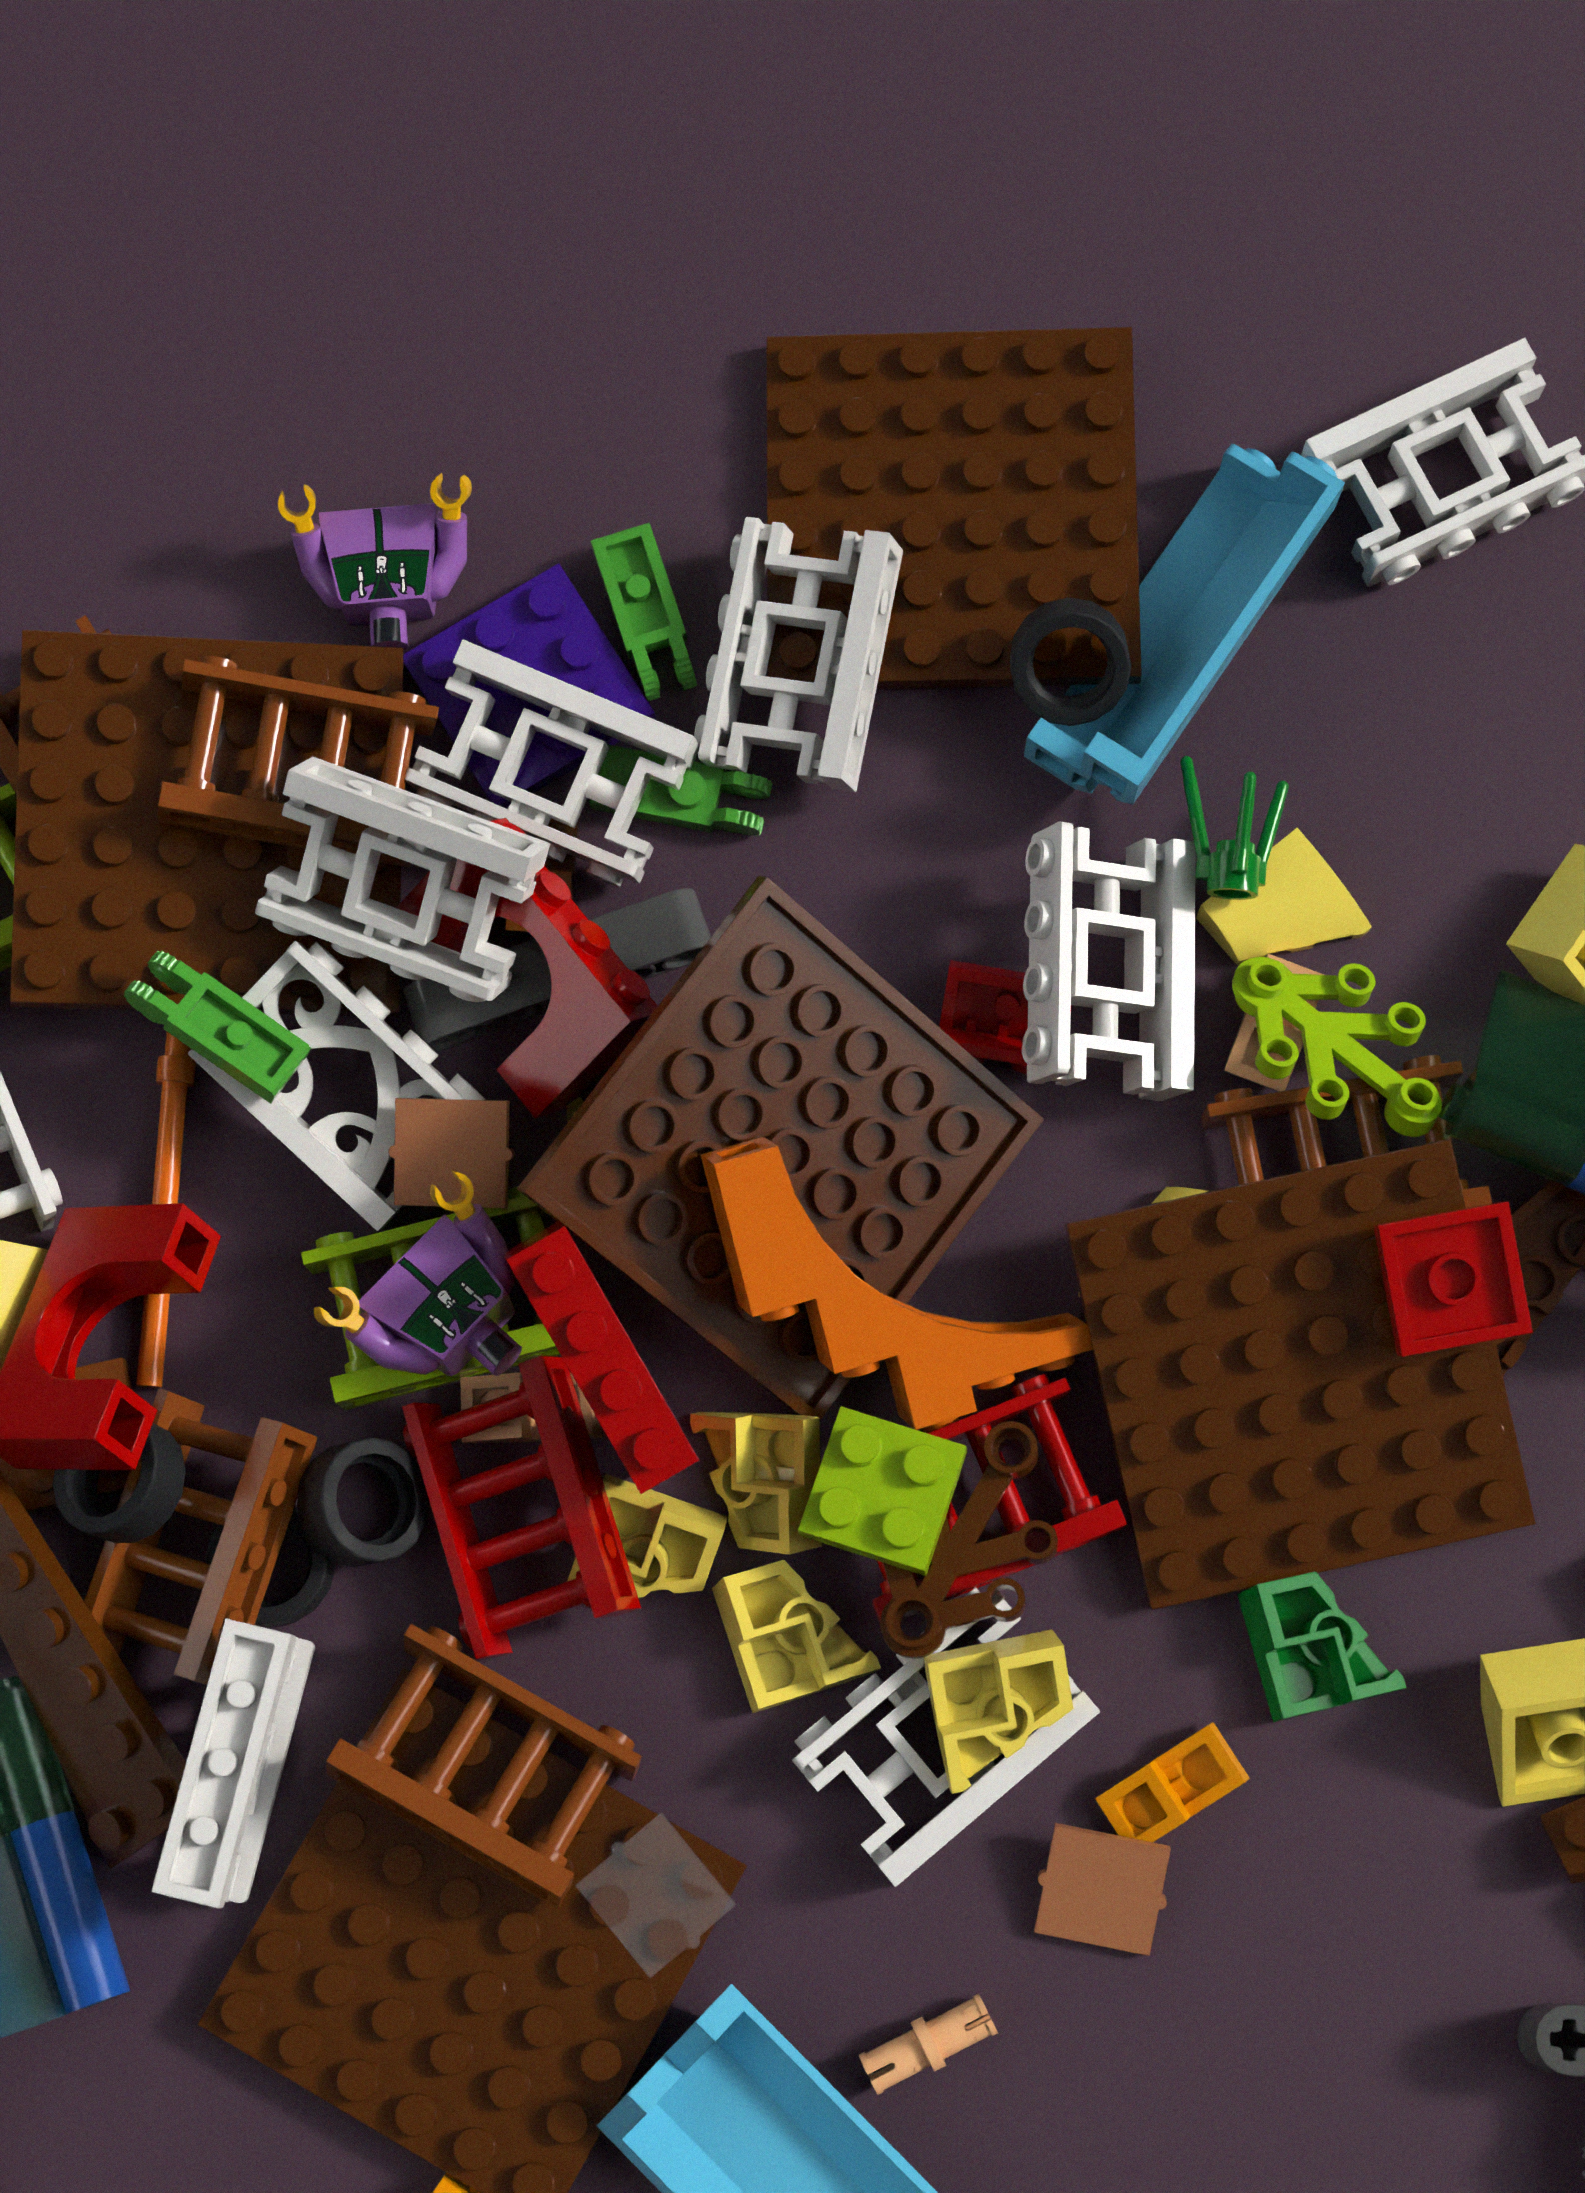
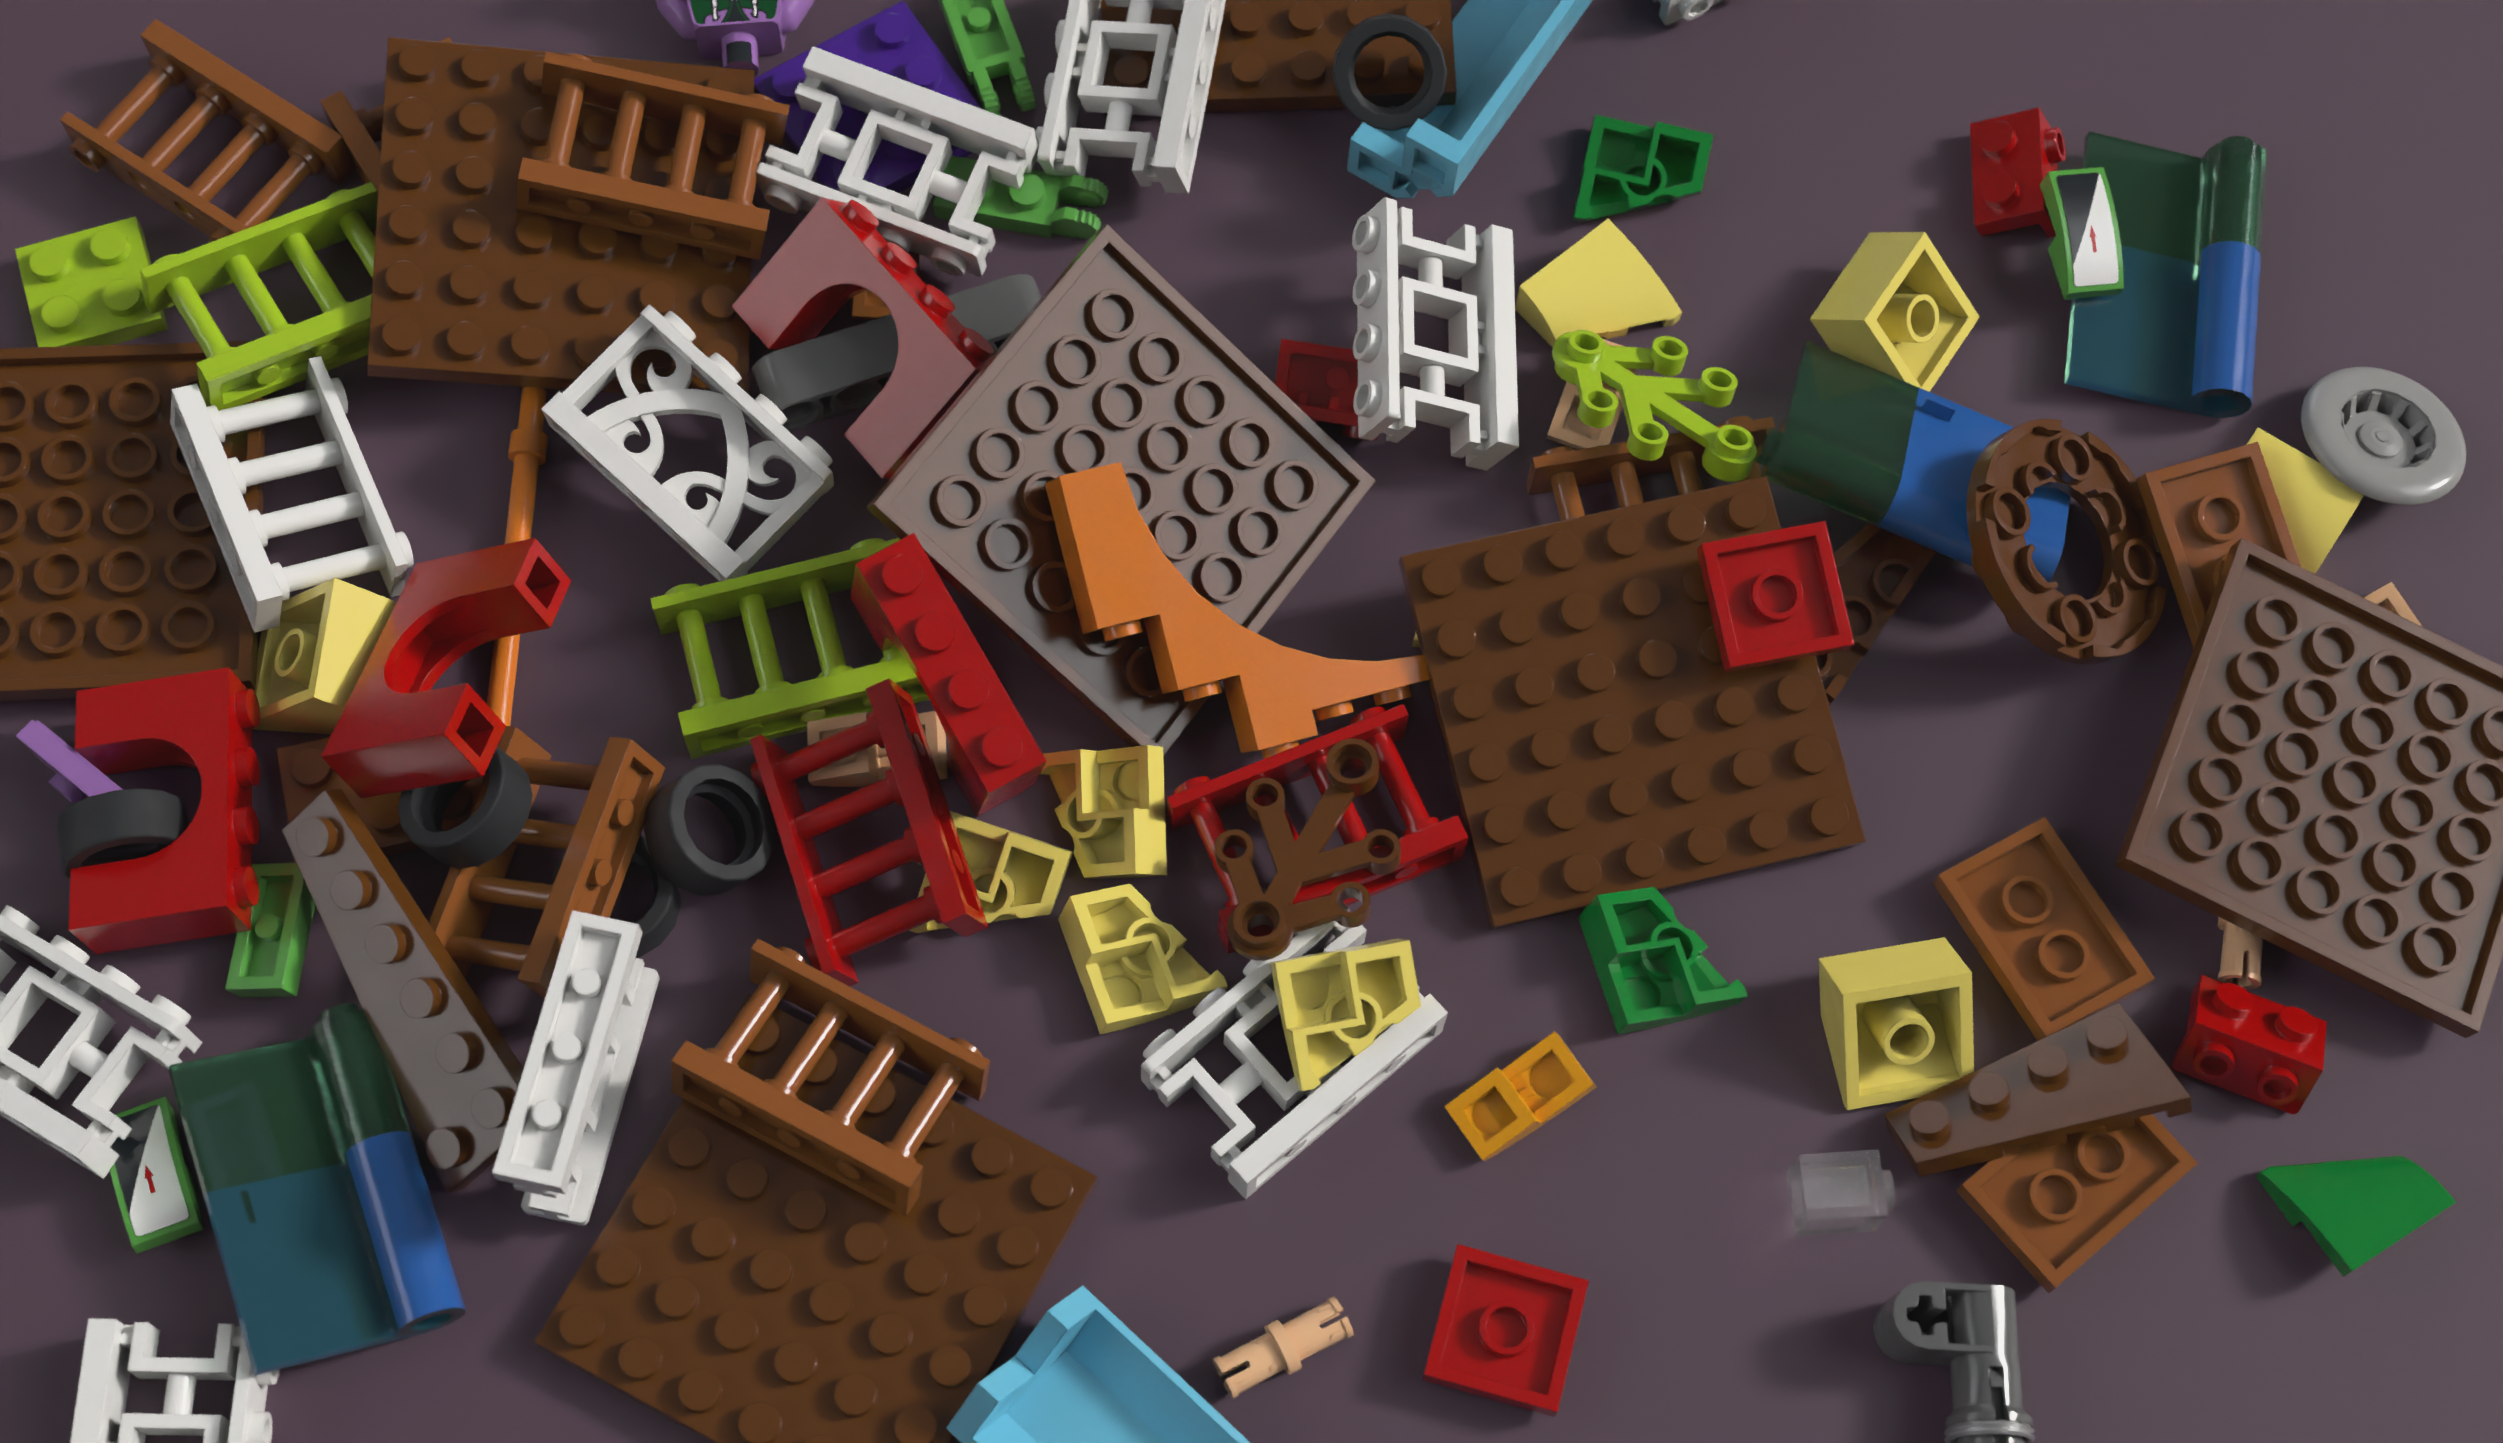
camera: 10 degrees left, 10 degrees down
bright green hinge [124,951,311,1104] -> none
white fence [255,756,550,1002] -> none
medium lavender torso [314,1170,522,1376] -> none
nougat piece [388,1098,515,1208] -> none
clear piece [575,1812,736,1978] -> none
lime plate [798,1406,967,1576] -> none
nougat piece [1034,1823,1171,1956] -> none
green plant [1180,756,1289,900] -> none
none -> red plate [1422,1244,1589,1417]
none -> green slope [1572,114,1714,223]
none -> clear brick [1787,1149,1895,1236]

